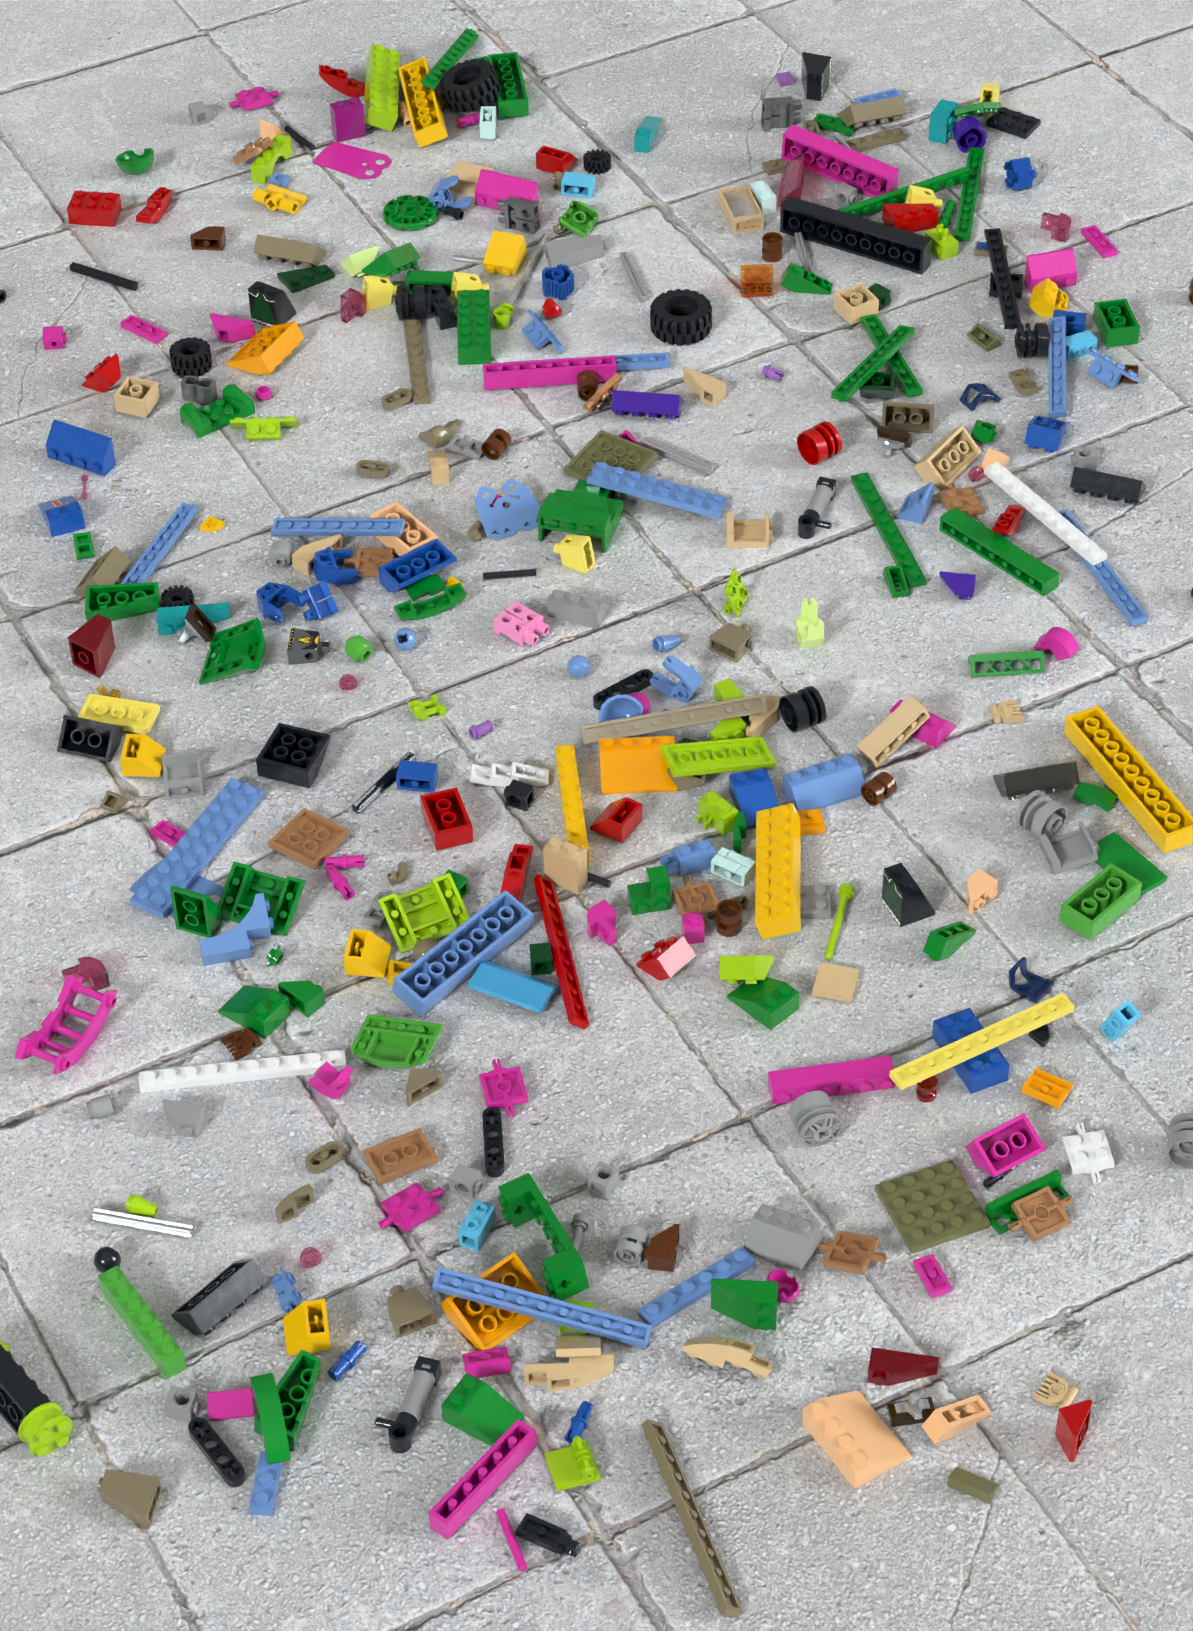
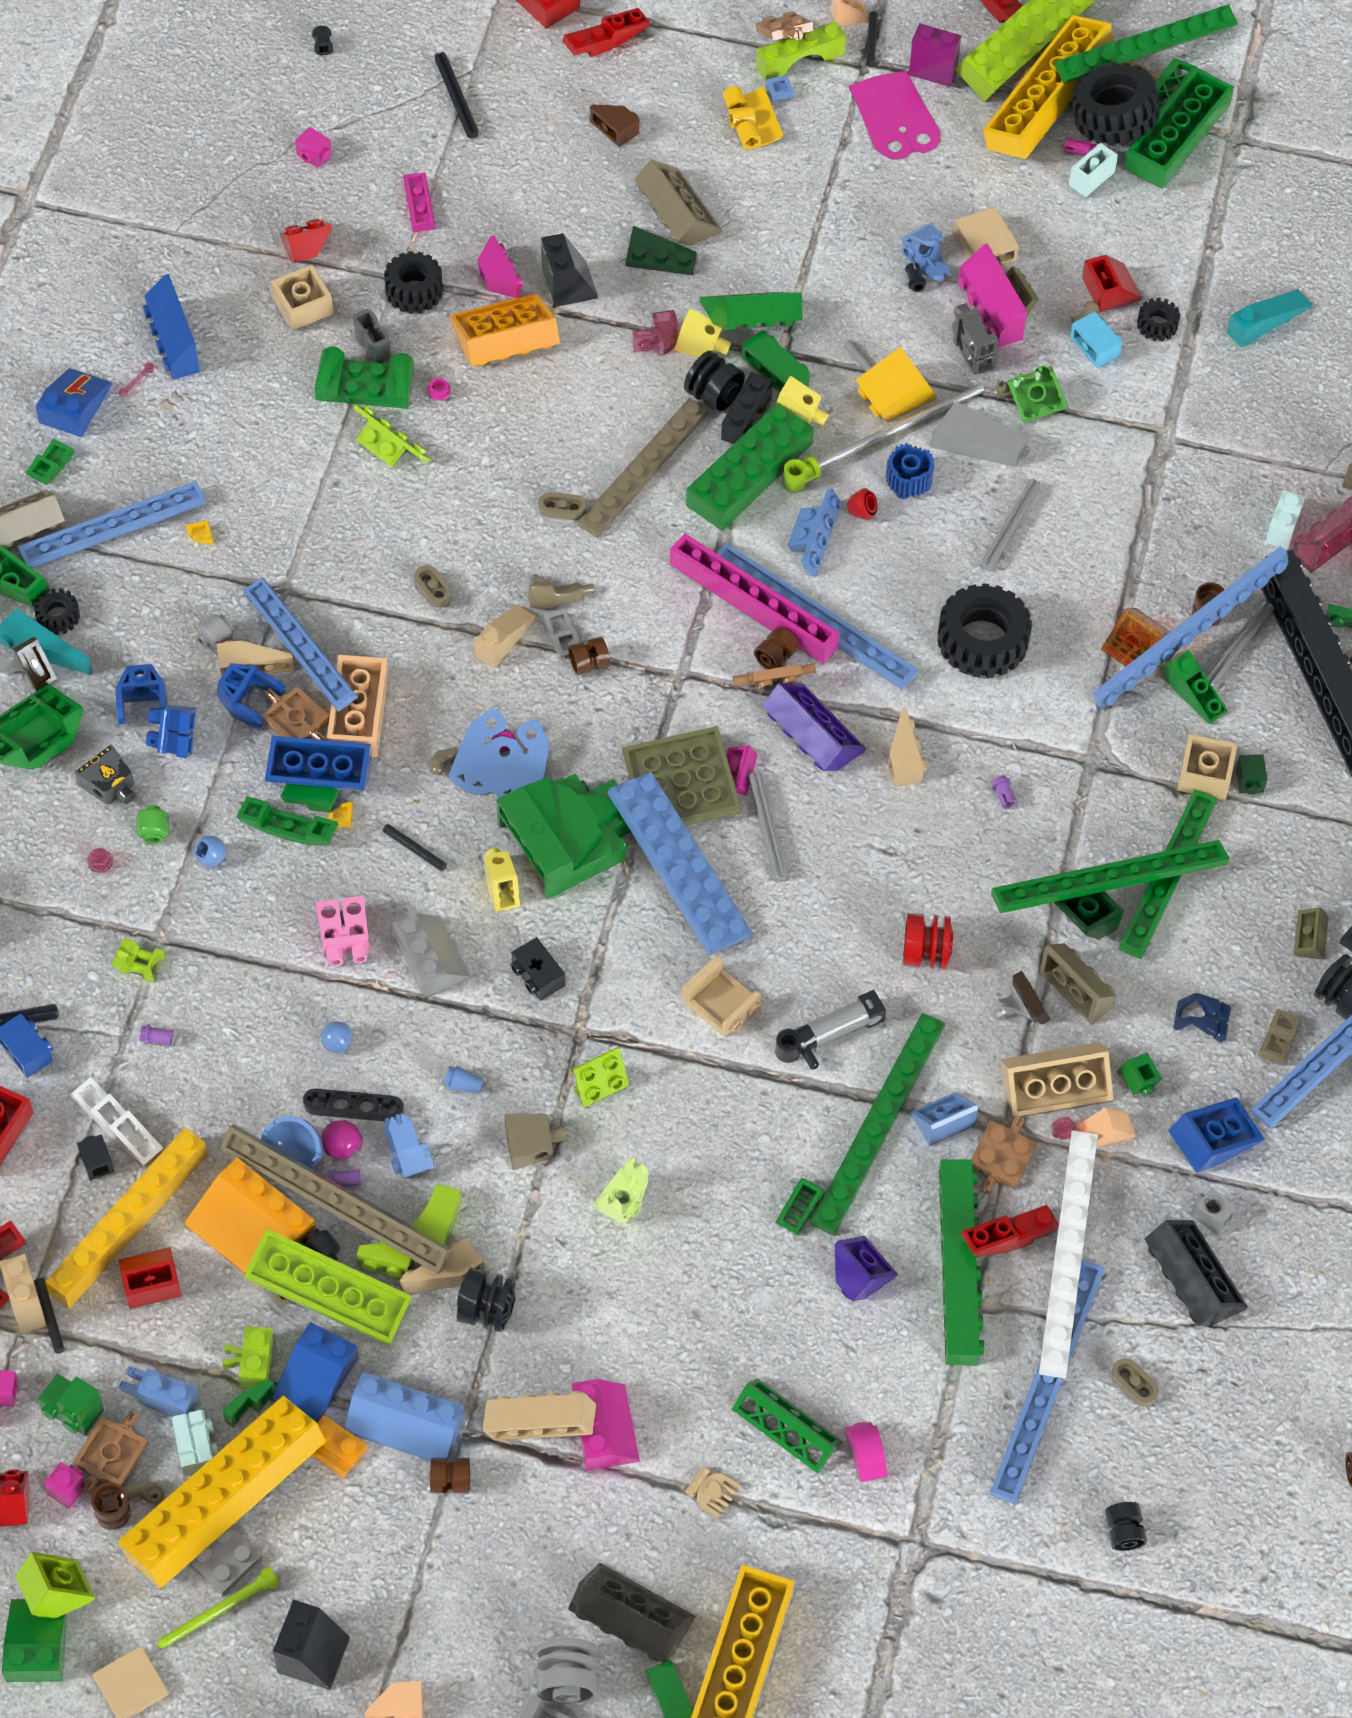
camera: 40 degrees right, 15 degrees up
yellowish green slope [341,246,379,278] -> none
green plate [382,195,438,231] -> none
tan window [718,185,764,234] -> none
none -> black brick [510,937,566,1001]
none -> medium blue plate [1093,546,1289,710]
none -> dark tan plate [1111,1358,1159,1407]

